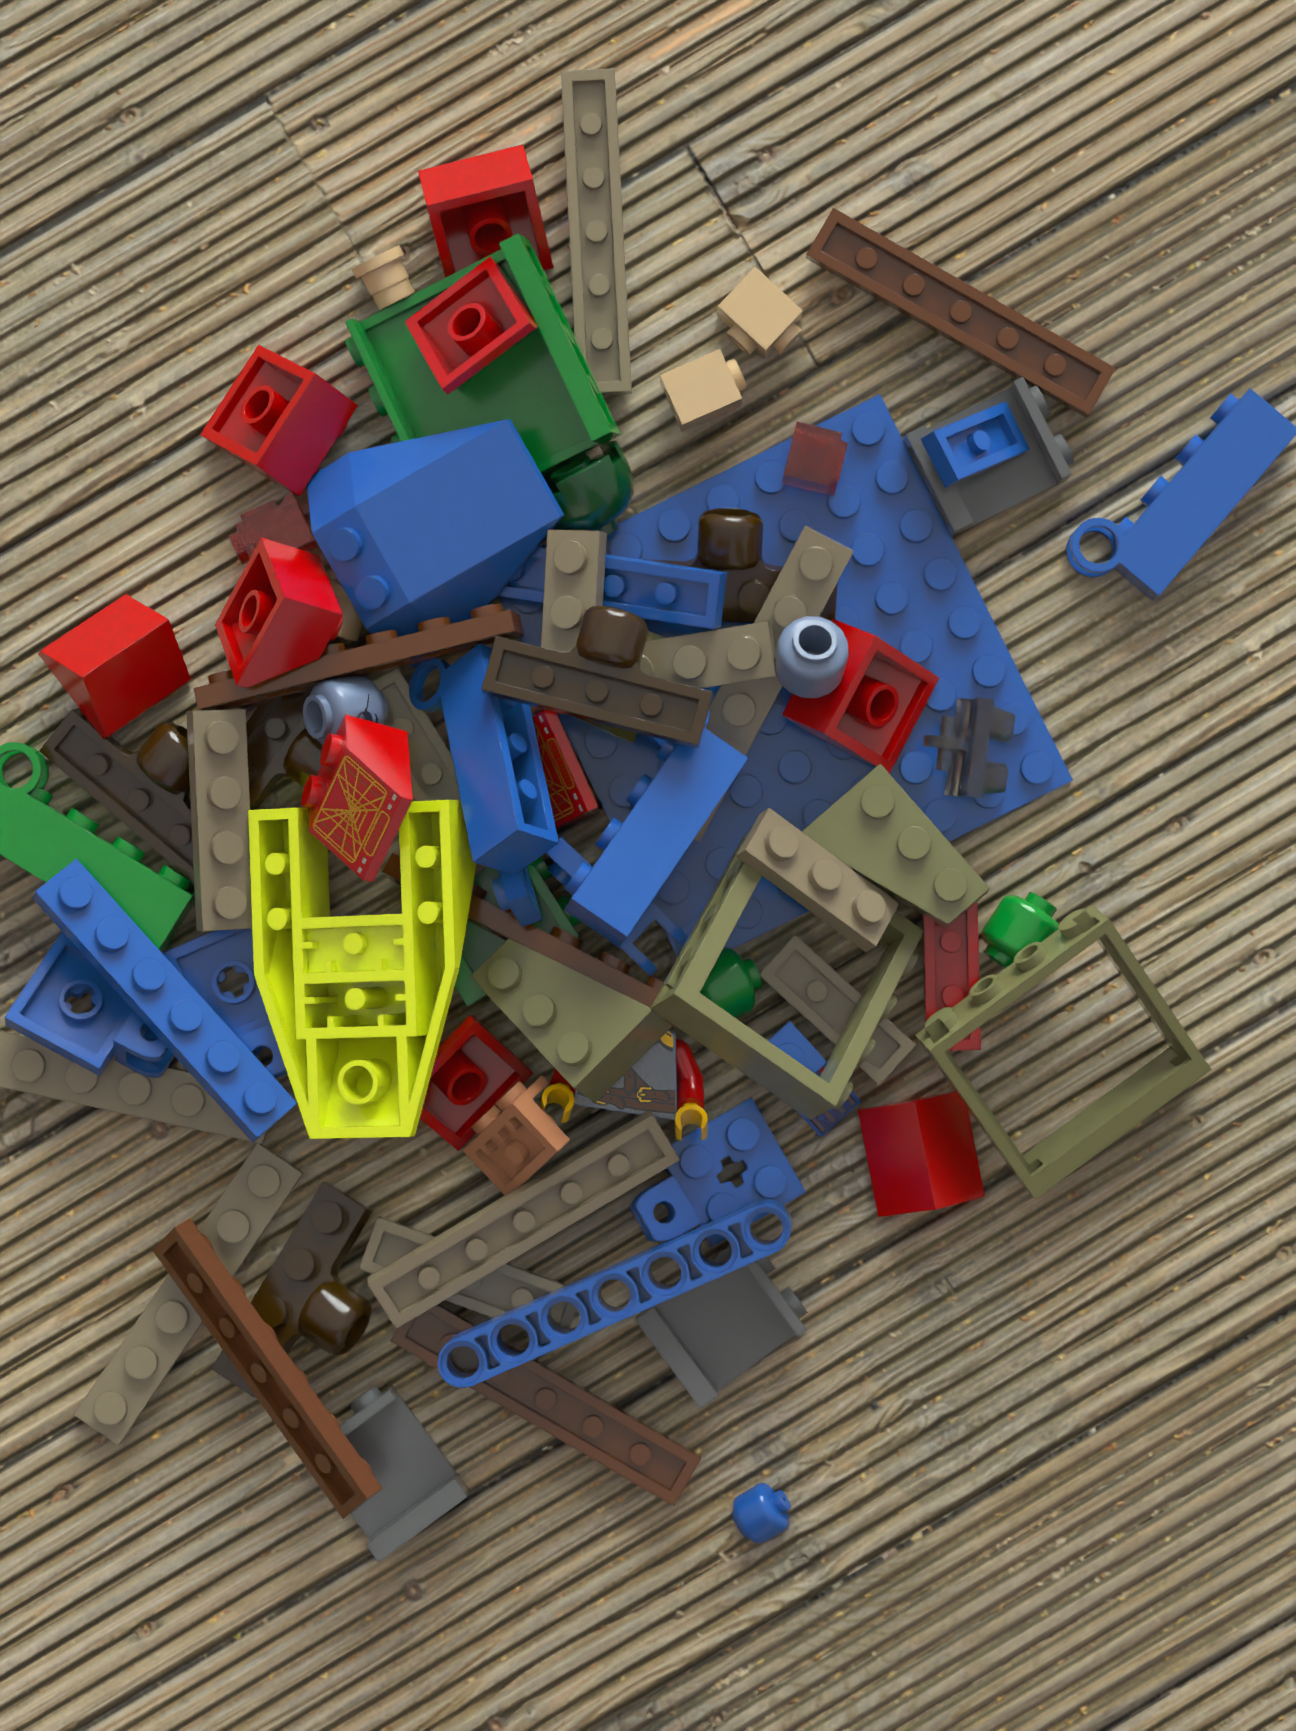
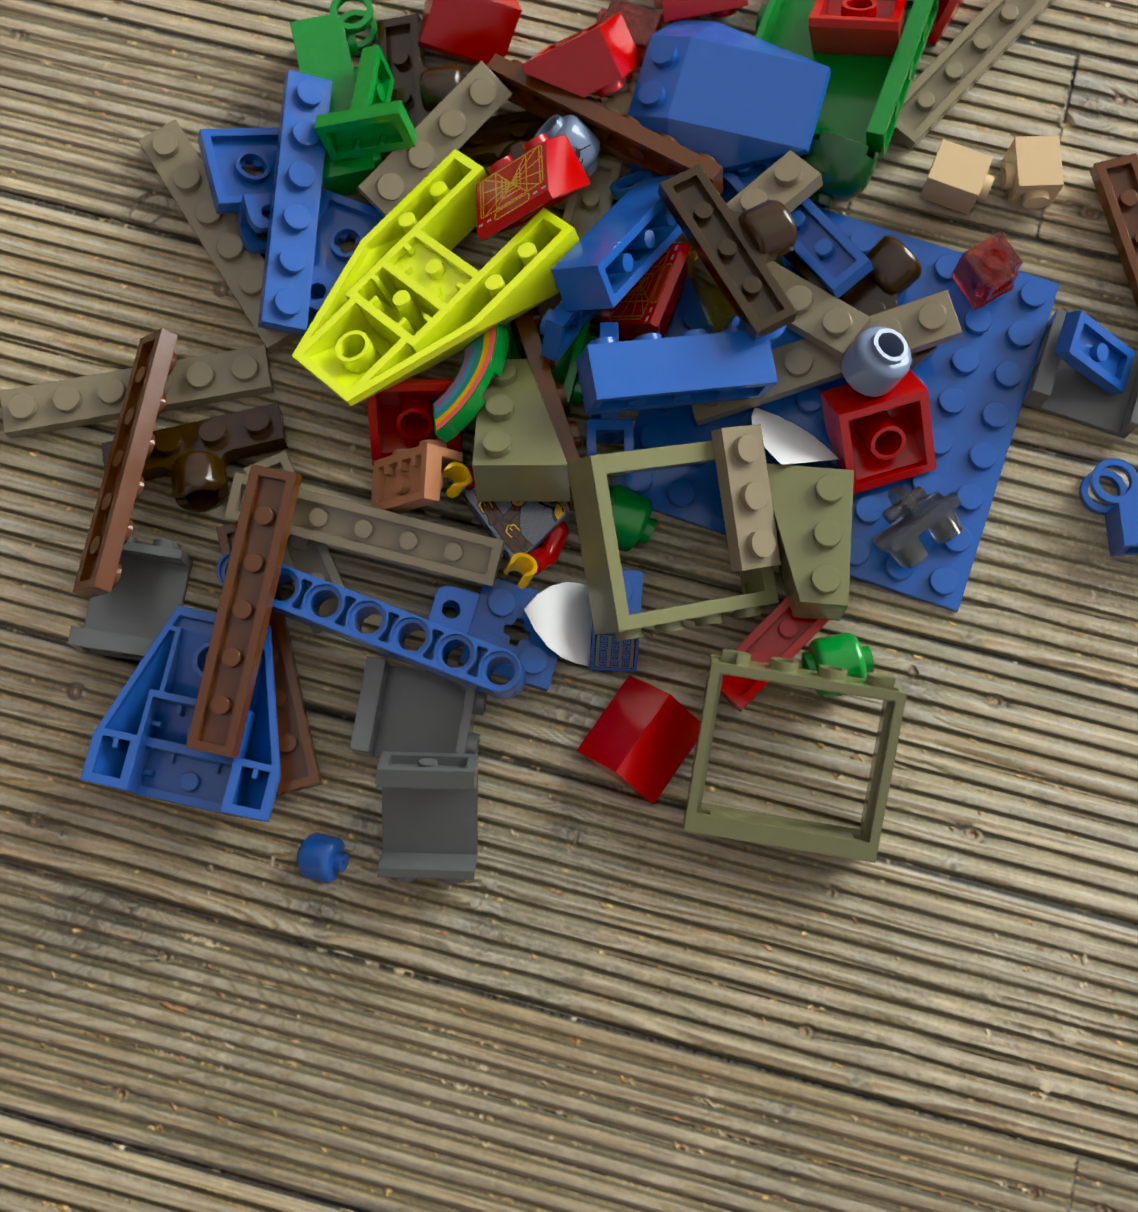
camera: 45 degrees right, 10 degrees down
dark tan plate [759,935,916,1085] -> none
none -> blue wedge [80,605,281,822]
none -> reddish brown plate [186,464,302,758]
none -> green bracket [314,45,417,161]
none -> dark grey panel [376,751,479,884]
none -> tile [432,324,509,443]
none -> white sticker [524,582,592,666]
none -> white sticker [751,407,839,465]

